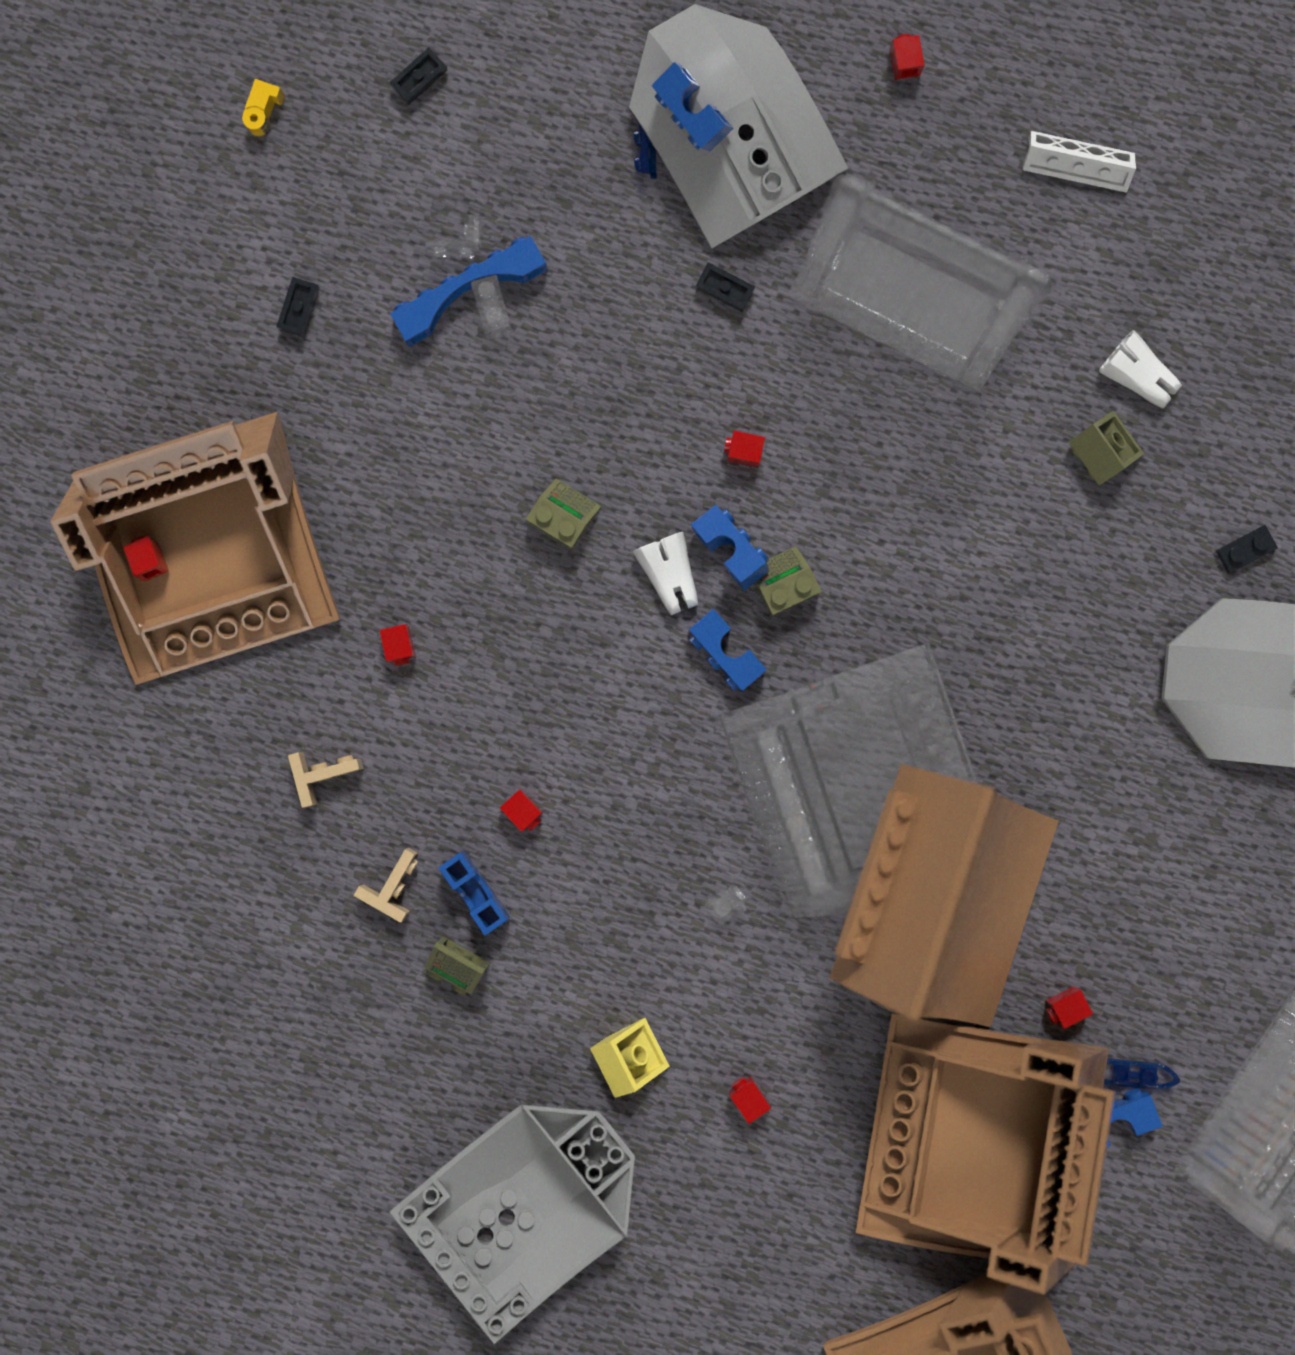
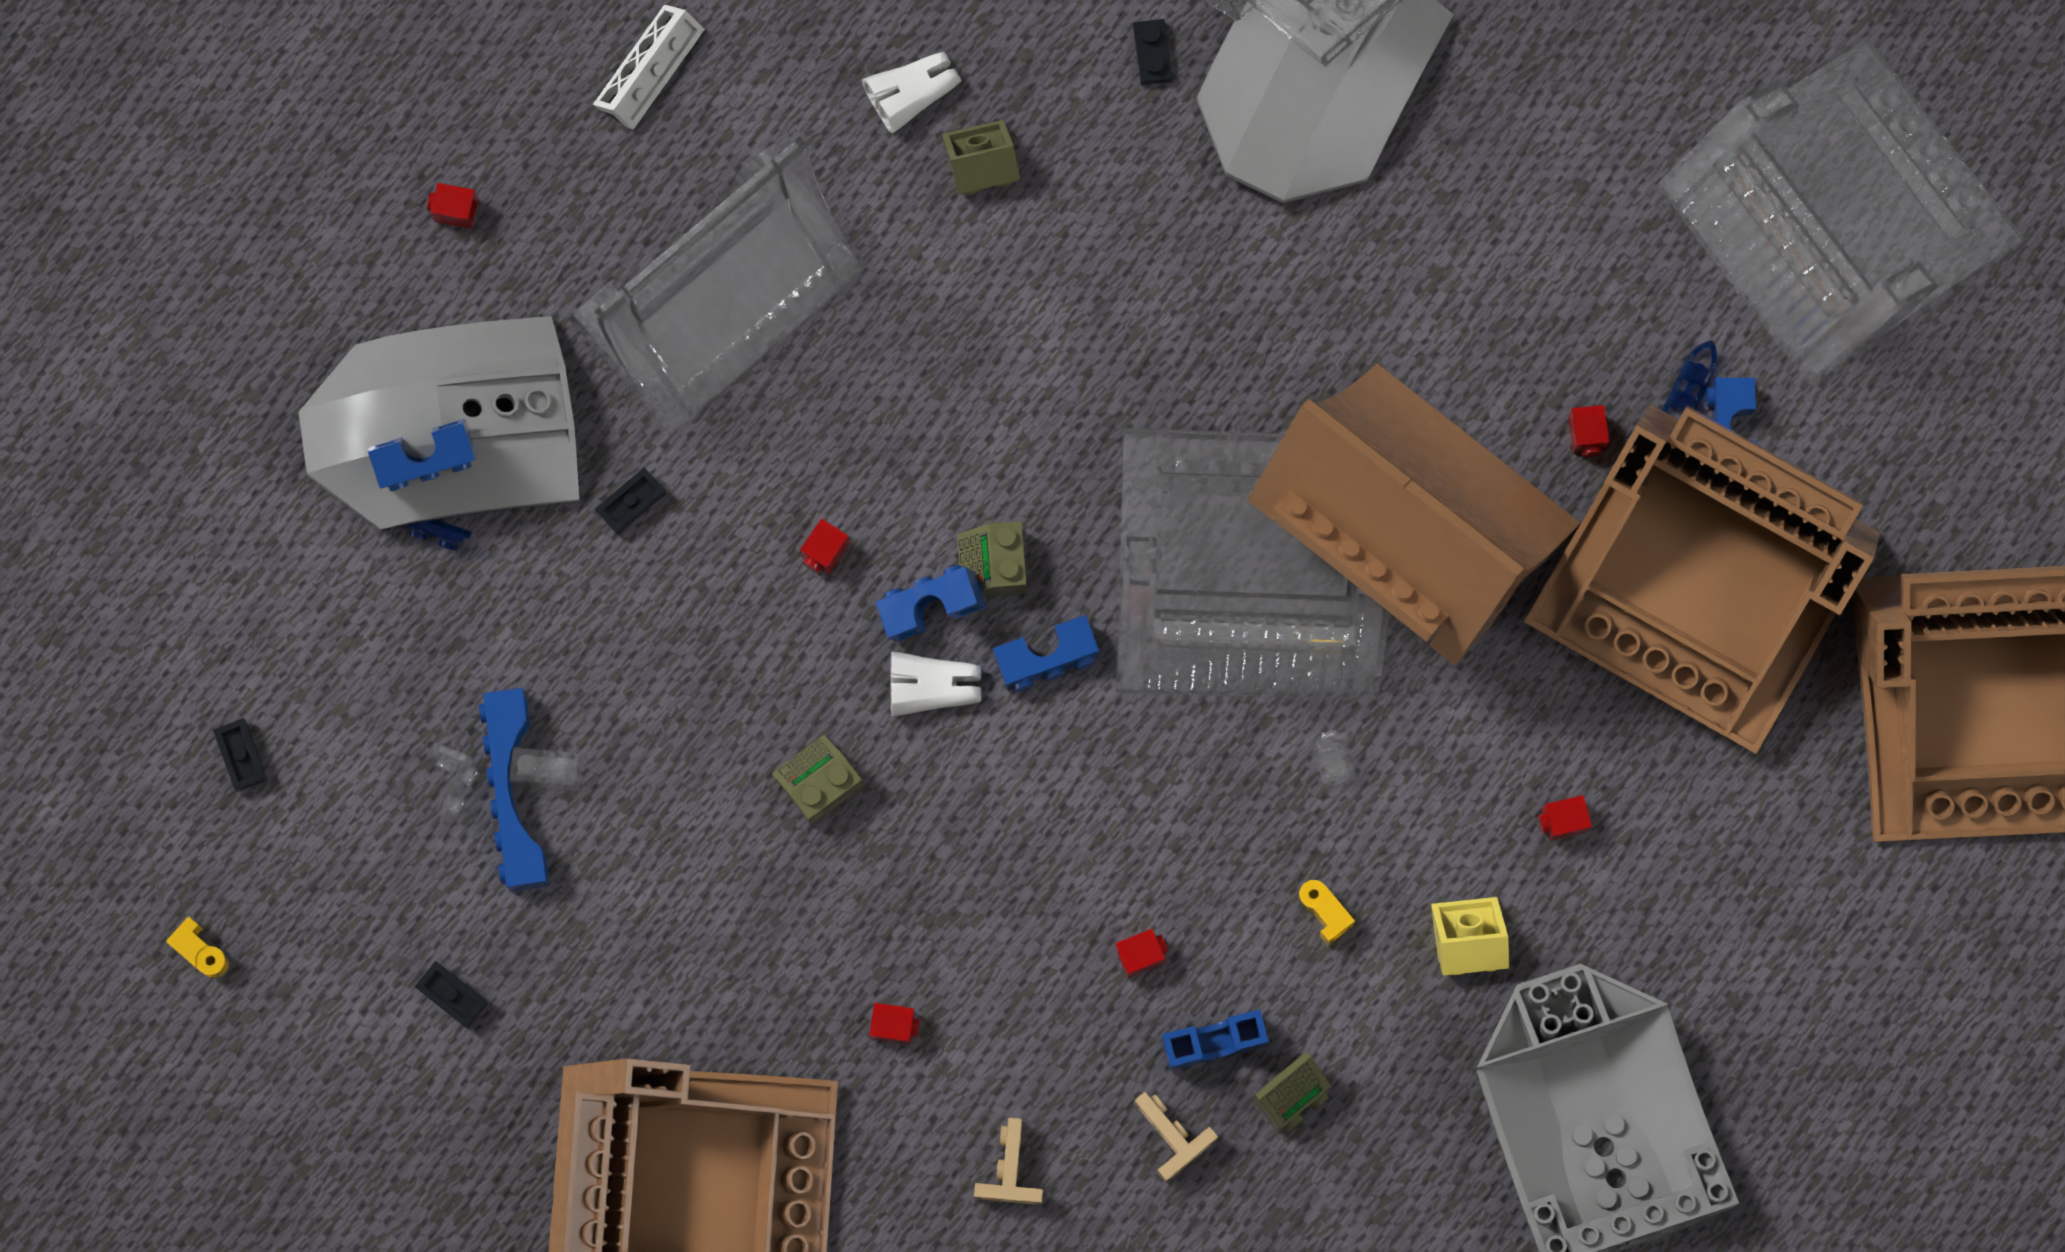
camera: 70 degrees left, 10 degrees down
none -> yellow leg [1298,880,1355,946]

